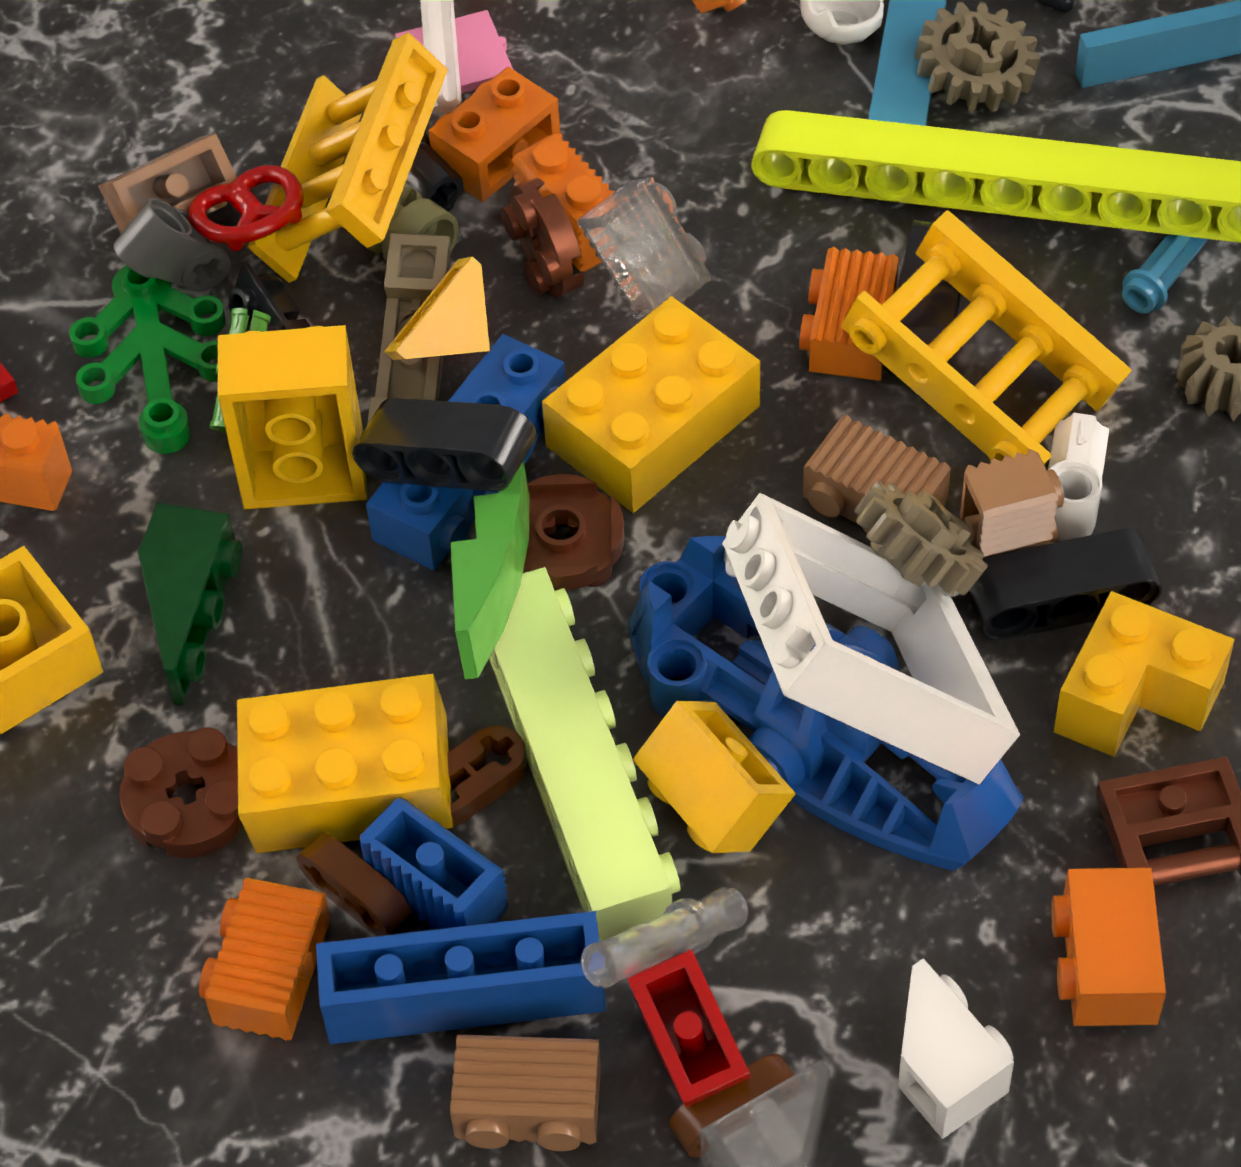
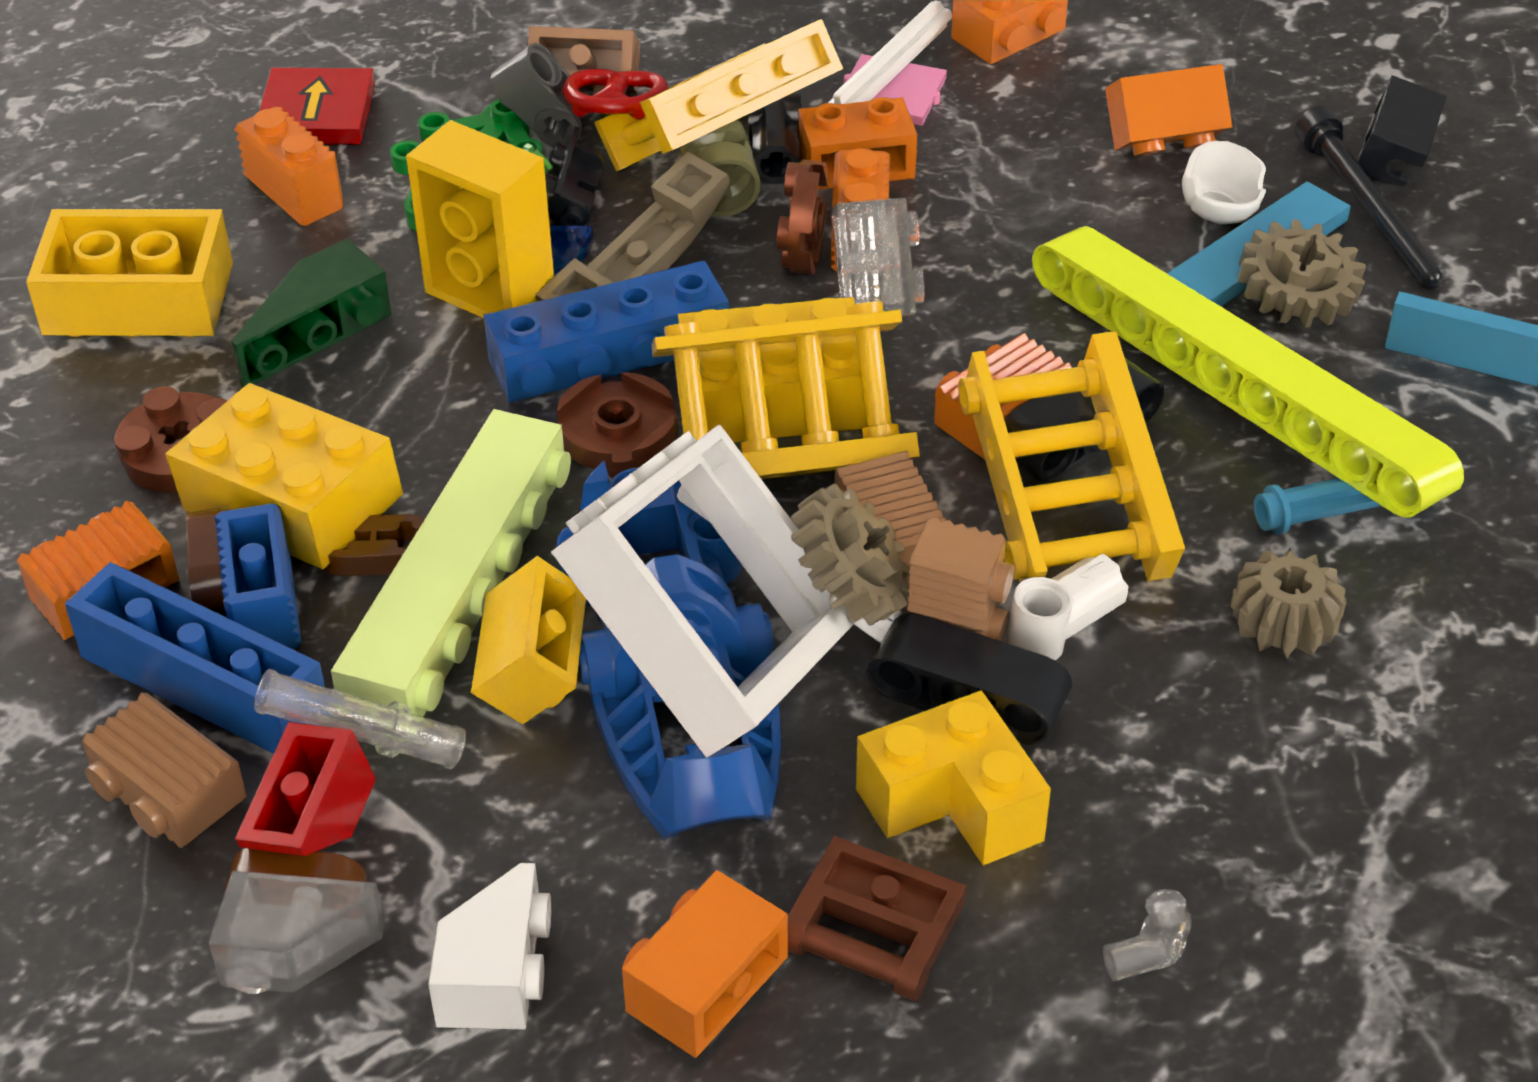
camera: 35 degrees right, 10 degrees down
black beam [352,398,537,492] -> none
yellow slope [384,256,490,360] -> none
bright green slope [450,460,529,680] -> none
none -> yellow fence [651,302,920,480]

